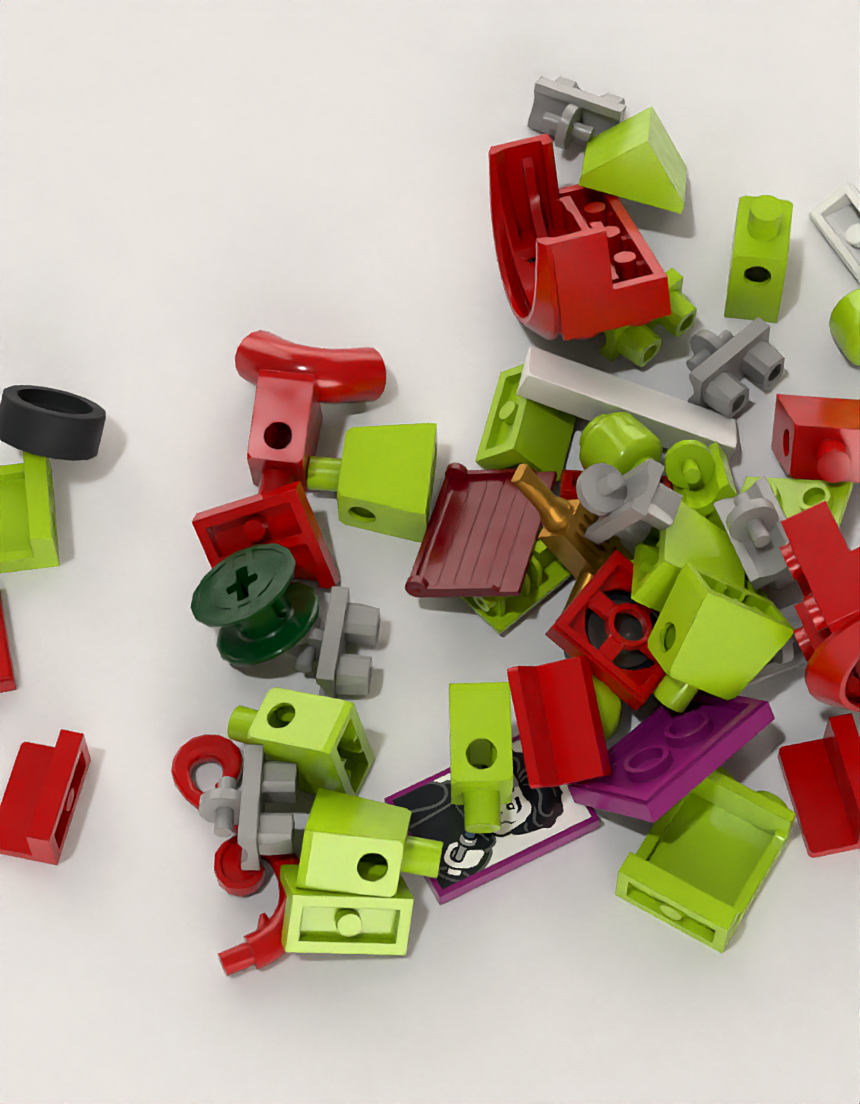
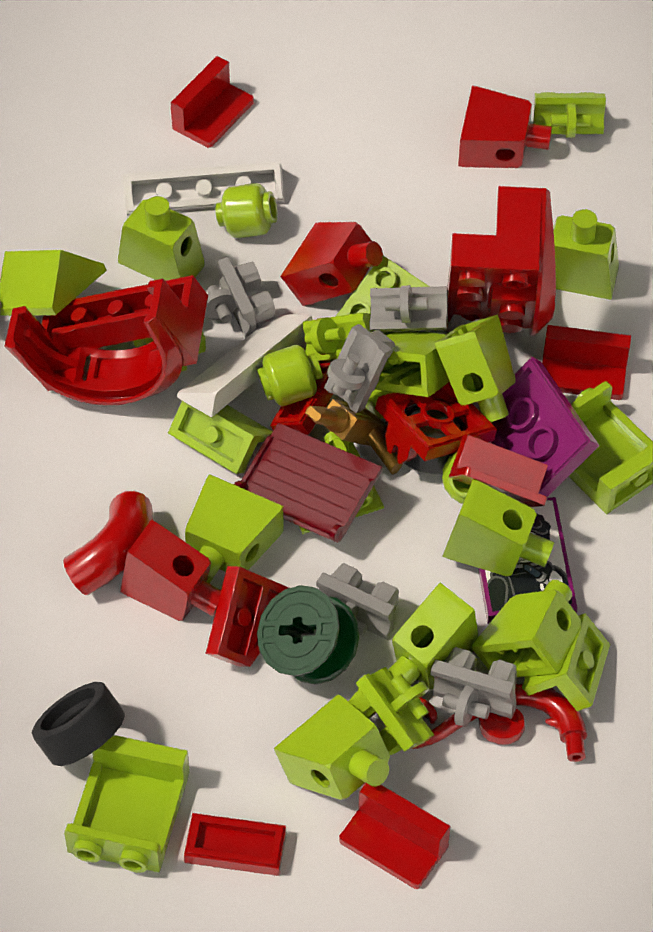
camera: 70 degrees left, 5 degrees down
none -> lime torso [273,694,390,800]
none -> lime hips [348,667,434,756]

